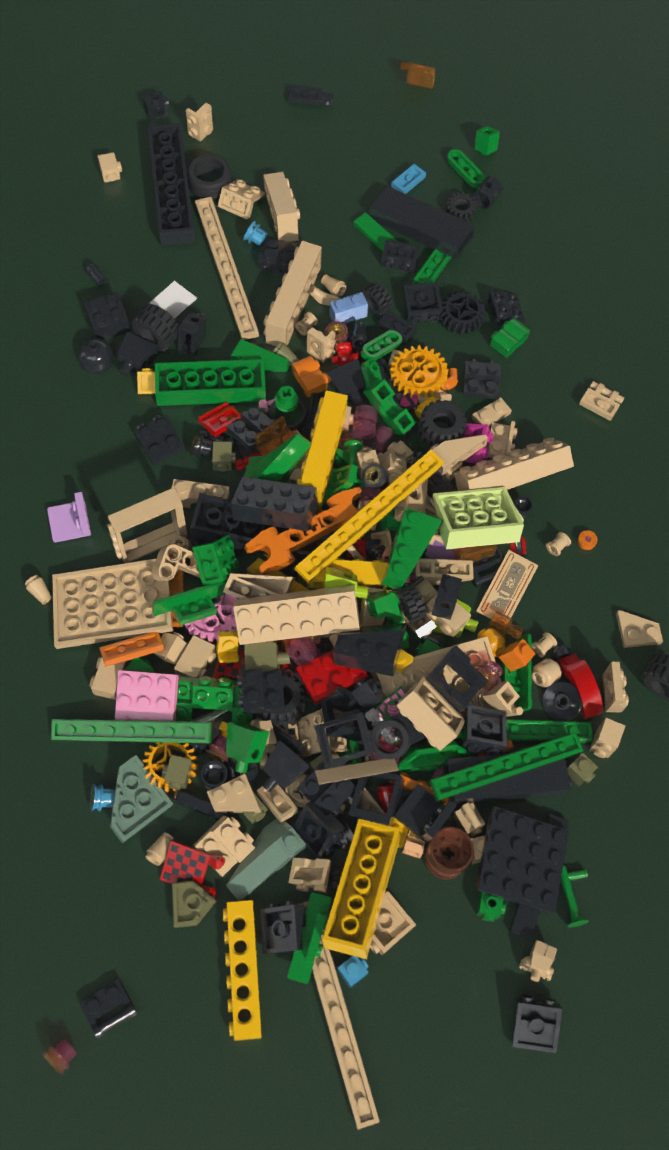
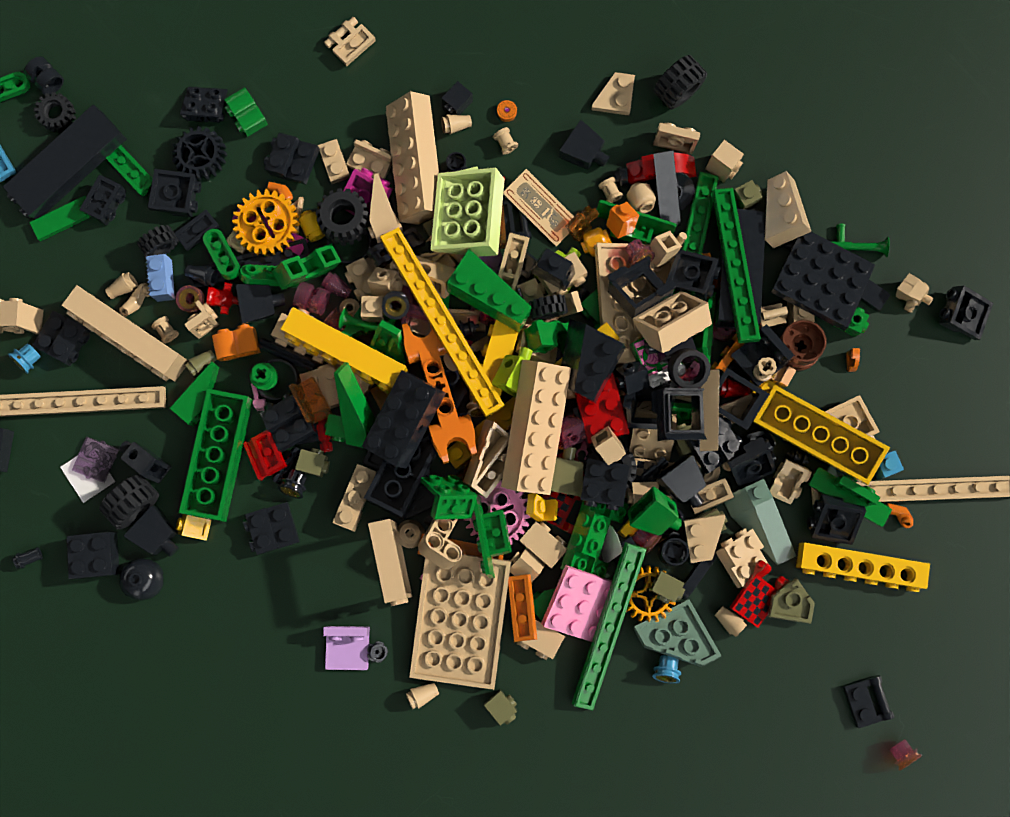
camera: 75 degrees left, 15 degrees up
none -> clear purple piece [72,437,119,483]
none -> black plate [367,641,388,663]
none -> tan cone [441,115,472,135]
none -> black brick [442,81,473,115]
none -> olive brick [484,689,517,726]
none -> black torso [559,120,610,170]
none -> tan brick [591,426,626,466]
none -> sticker [653,150,681,226]
none -> tan bush [753,357,777,382]
none -> tan wedge [765,171,811,248]
none -> orange tile [846,348,860,372]
none -> orange arm [886,503,913,528]

